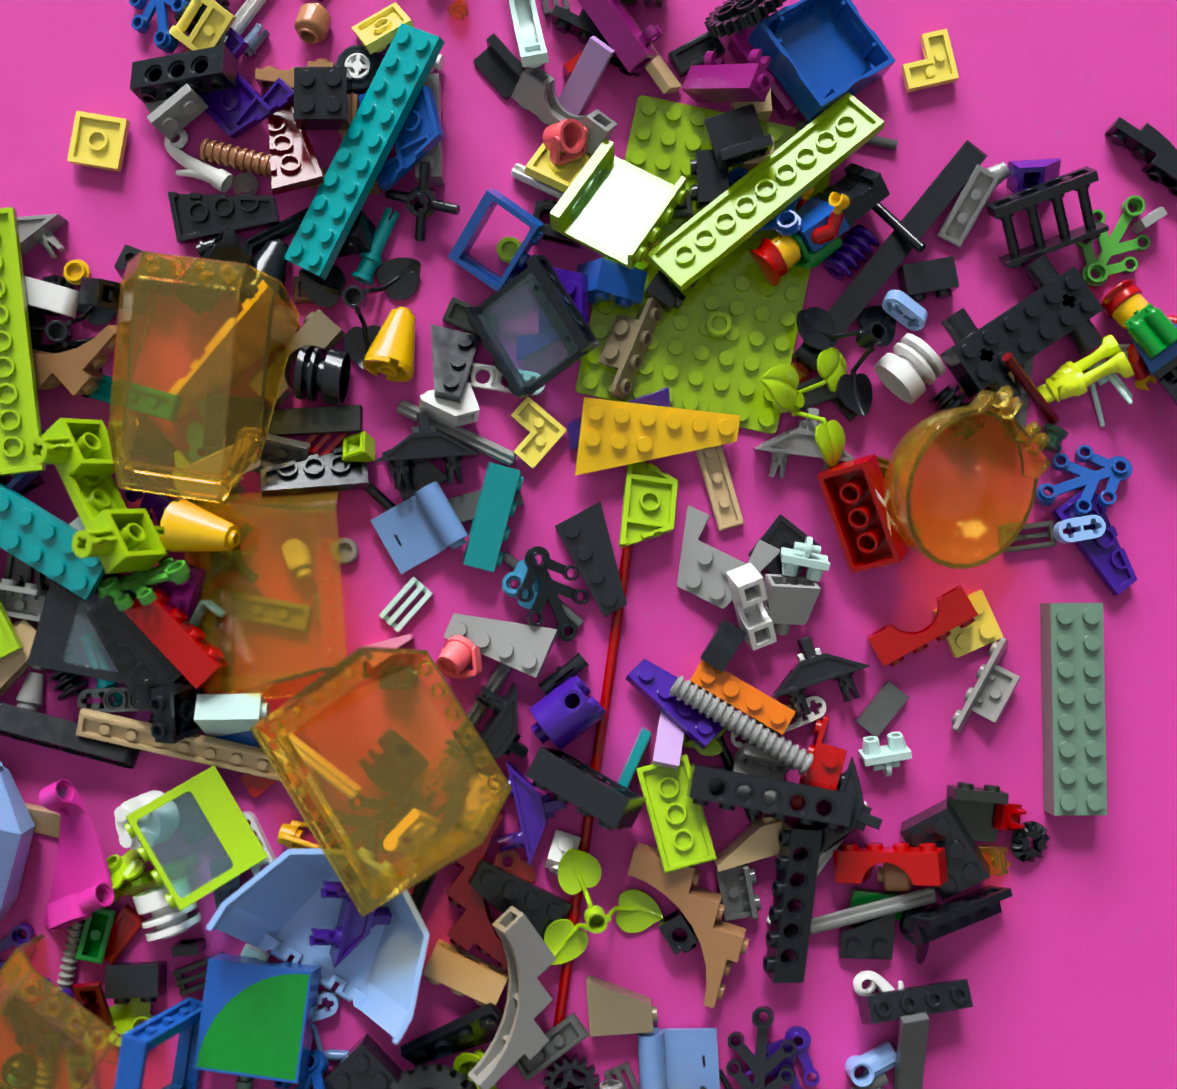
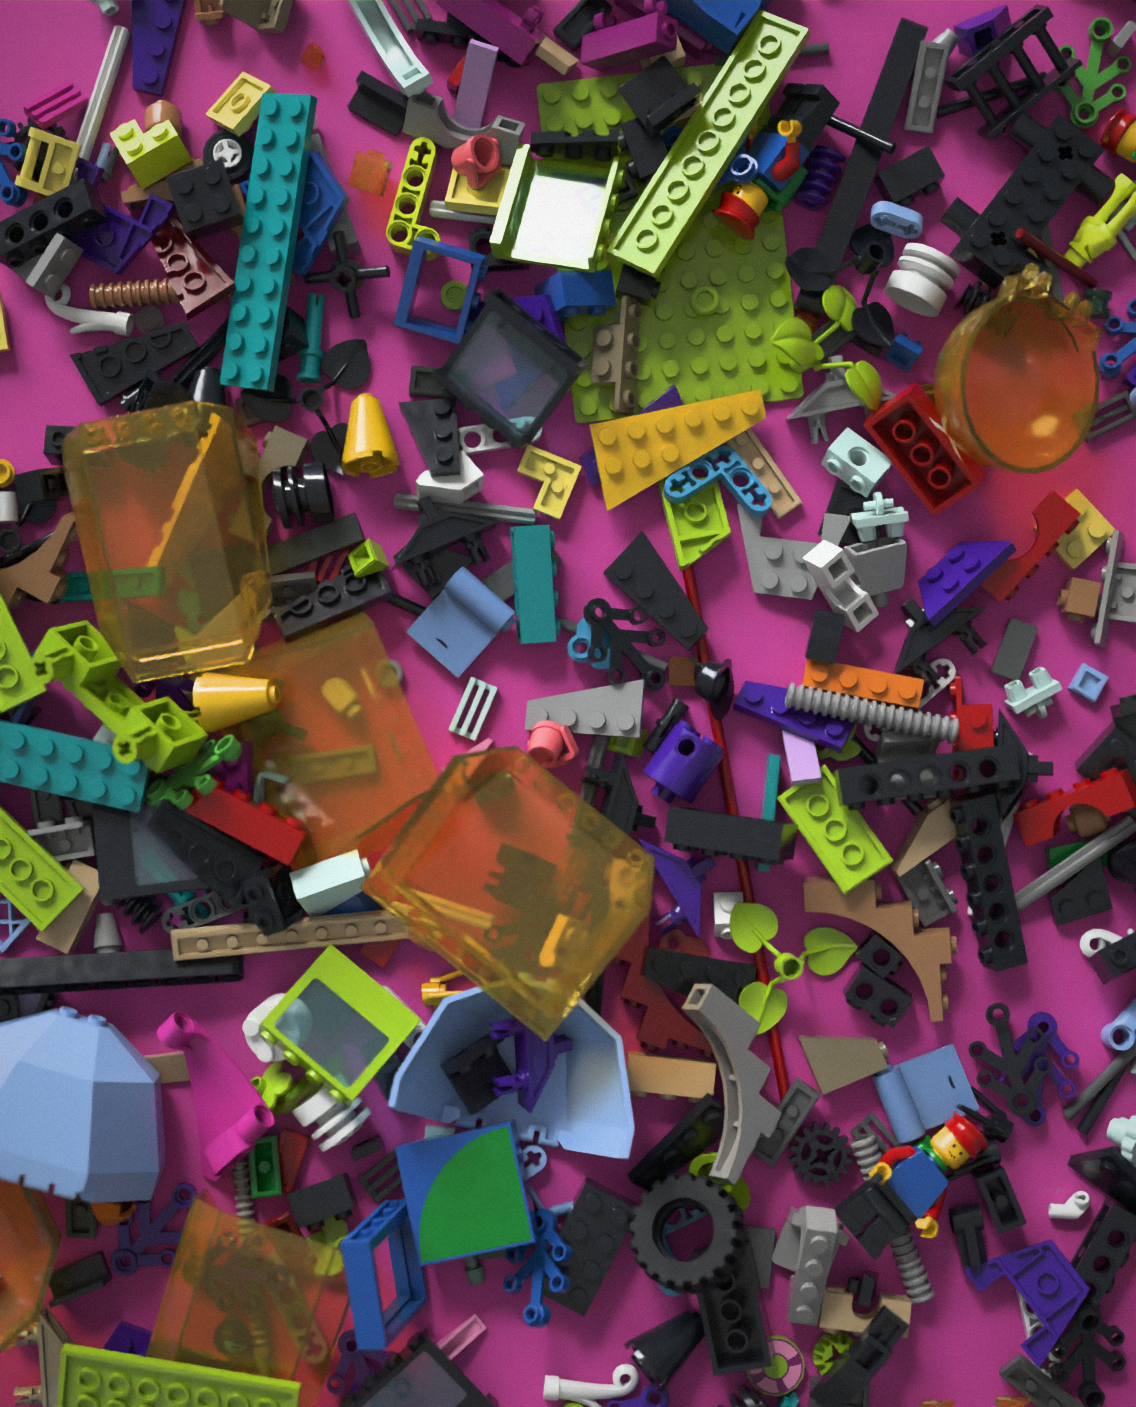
camera: 25 degrees left, 0 degrees up
none -> neon yellow brick [110,119,193,190]
none -> brick [347,149,393,197]
none -> neon yellow beam [386,137,441,261]
none -> black bracket [440,1033,512,1115]
none -> black wing [530,129,619,162]
none -> lime slope [607,729,648,758]
none -> dark azure beam [663,445,772,518]
none -> reddish brown tile [668,657,698,687]
none -> black piece [694,659,734,720]
none -> light aqua brick [821,427,893,498]
none -> black brick [843,961,913,1029]
none -> blue tile [883,333,924,373]
none -> dark purple wing [918,541,1017,627]
none -> black bar [936,71,1046,118]
none -> medium nougat brick [1057,577,1101,623]
none -> light blue tile [1067,663,1109,703]

